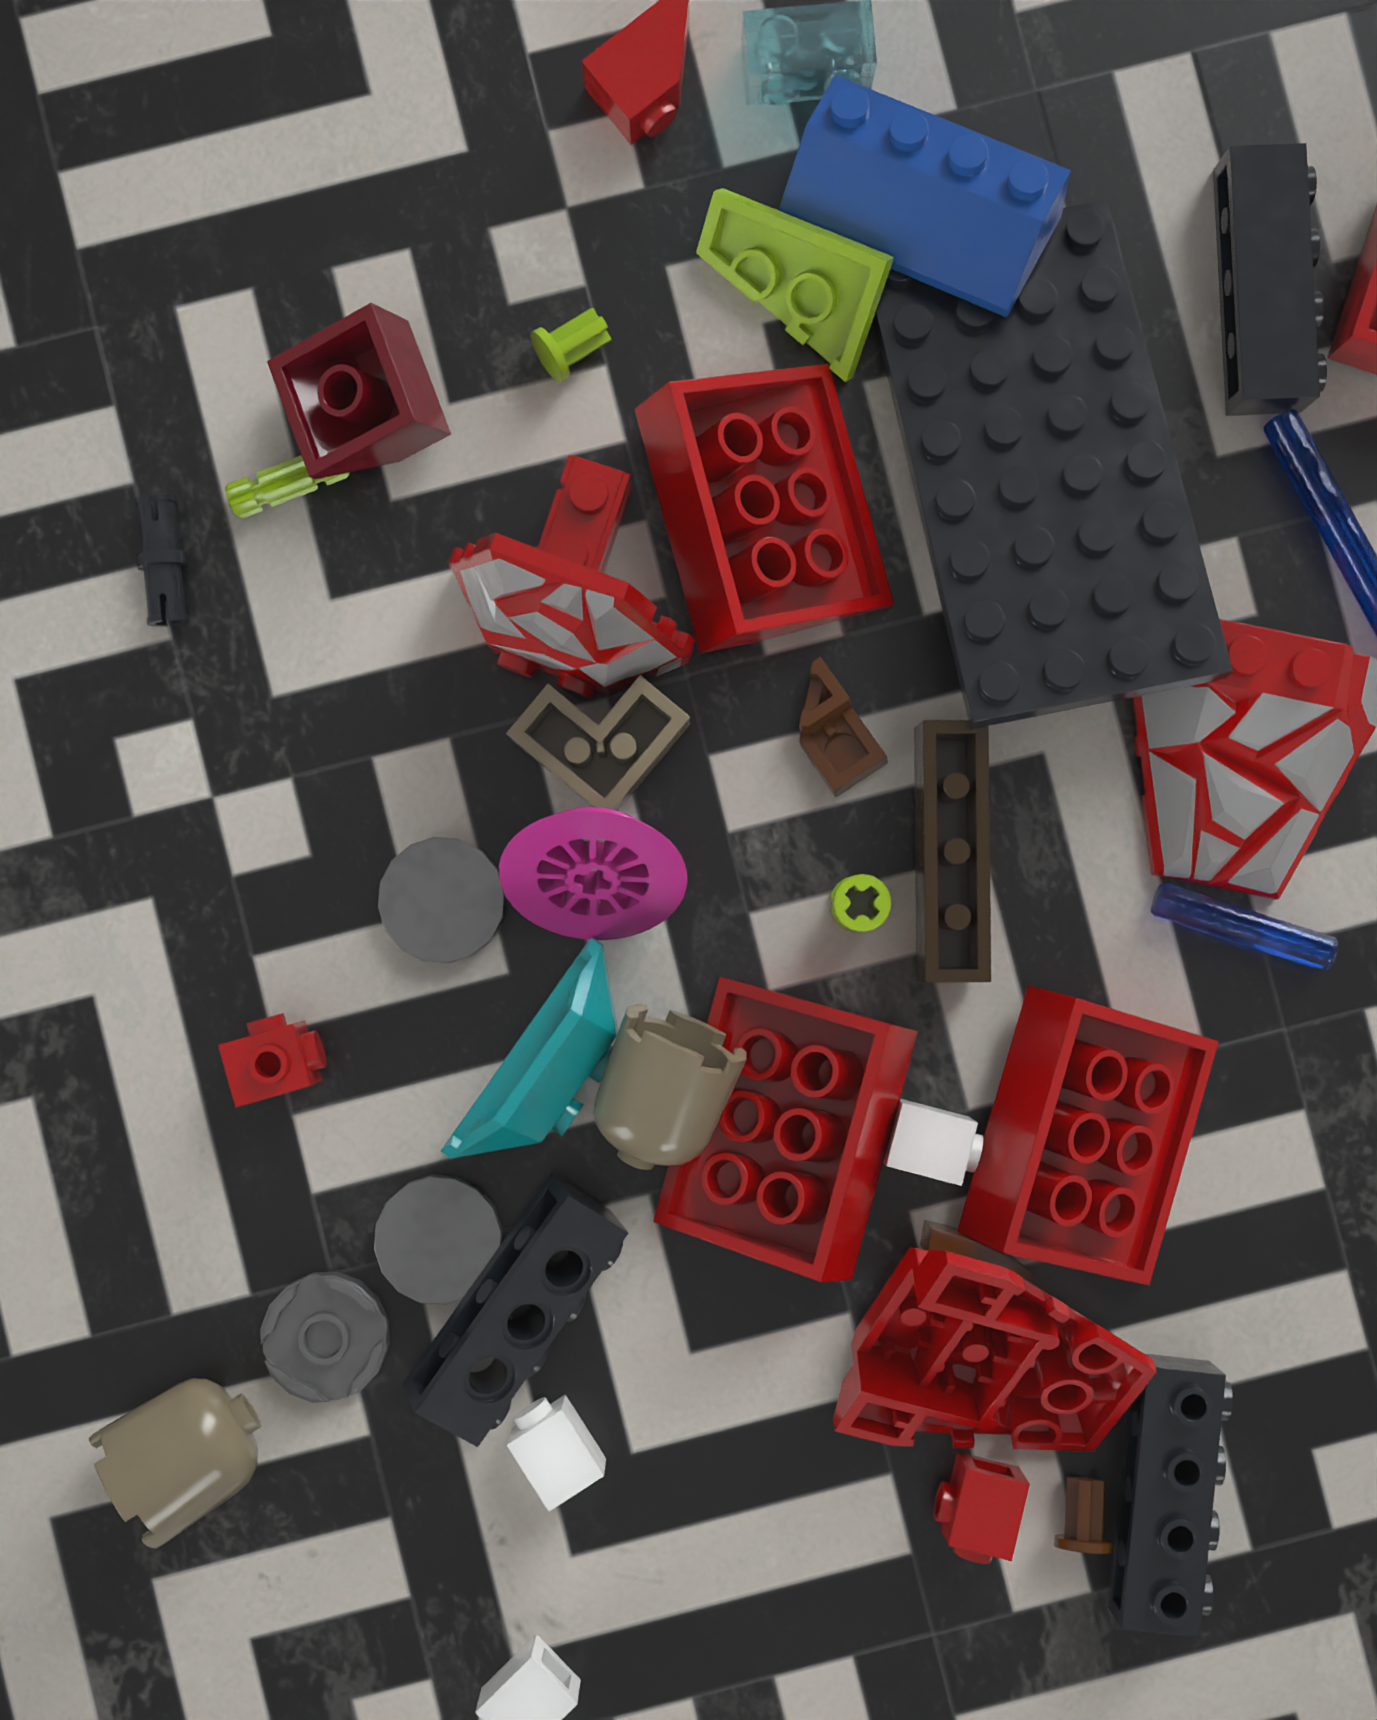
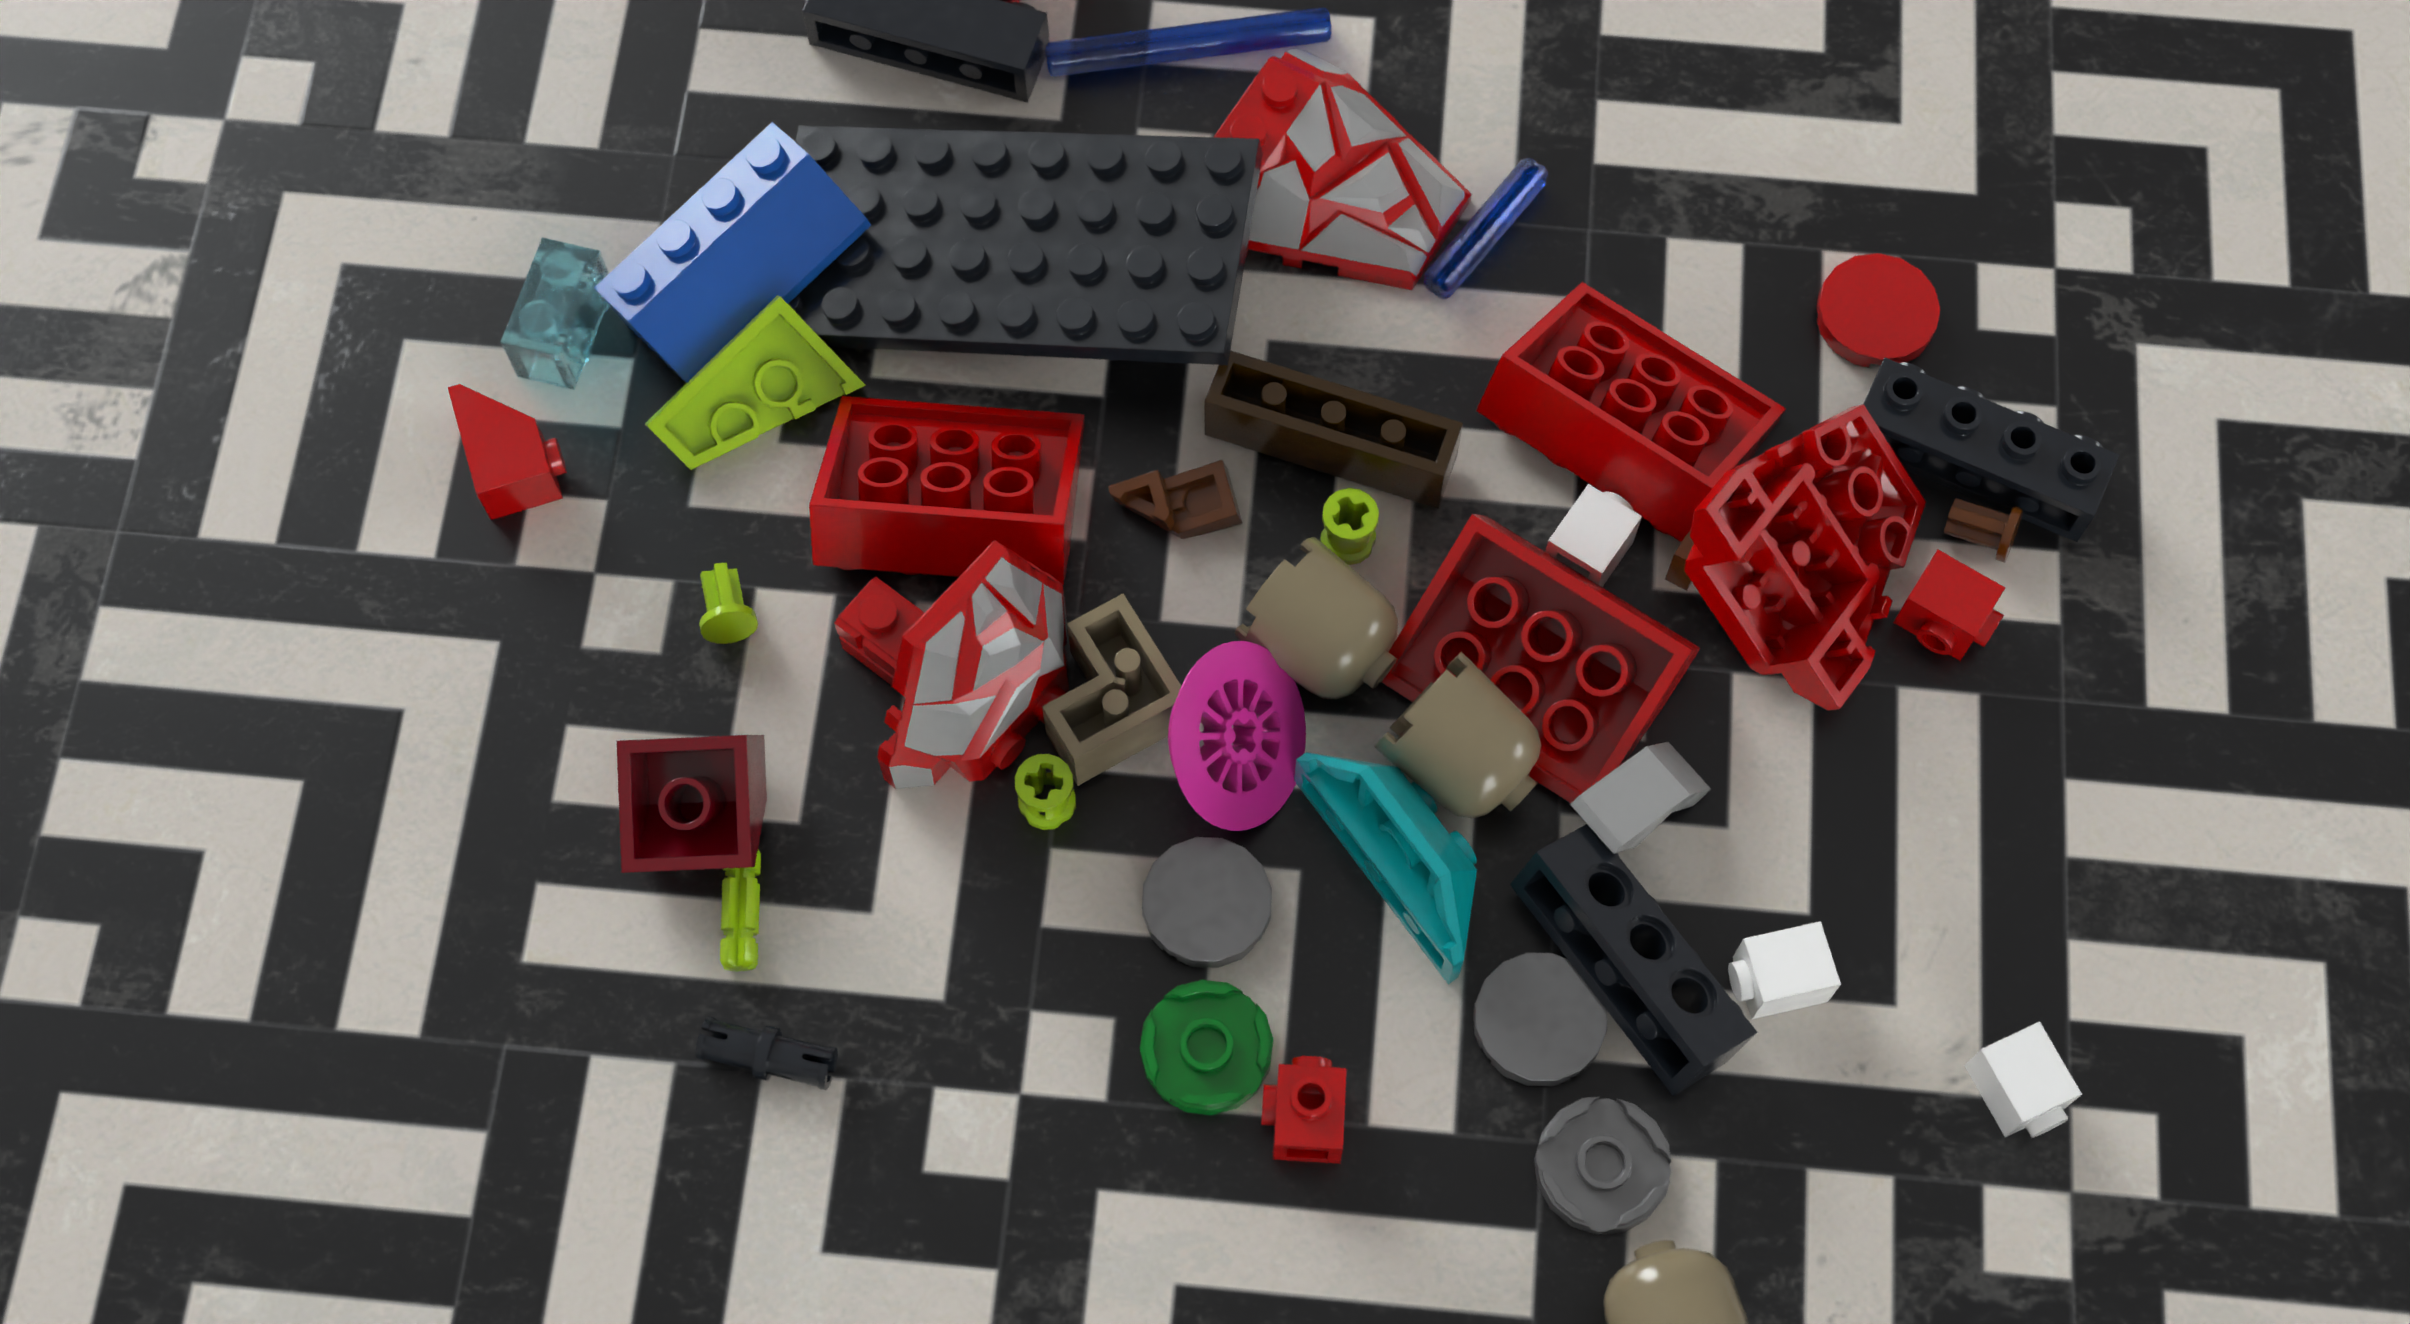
camera: 65 degrees left, 20 degrees down
none -> lime bush [1015,754,1076,830]
none -> green tile [1140,980,1273,1115]
none -> dark tan cylinder [1235,537,1398,700]
none -> light grey slope [1570,742,1711,854]
none -> red tile [1816,253,1940,368]

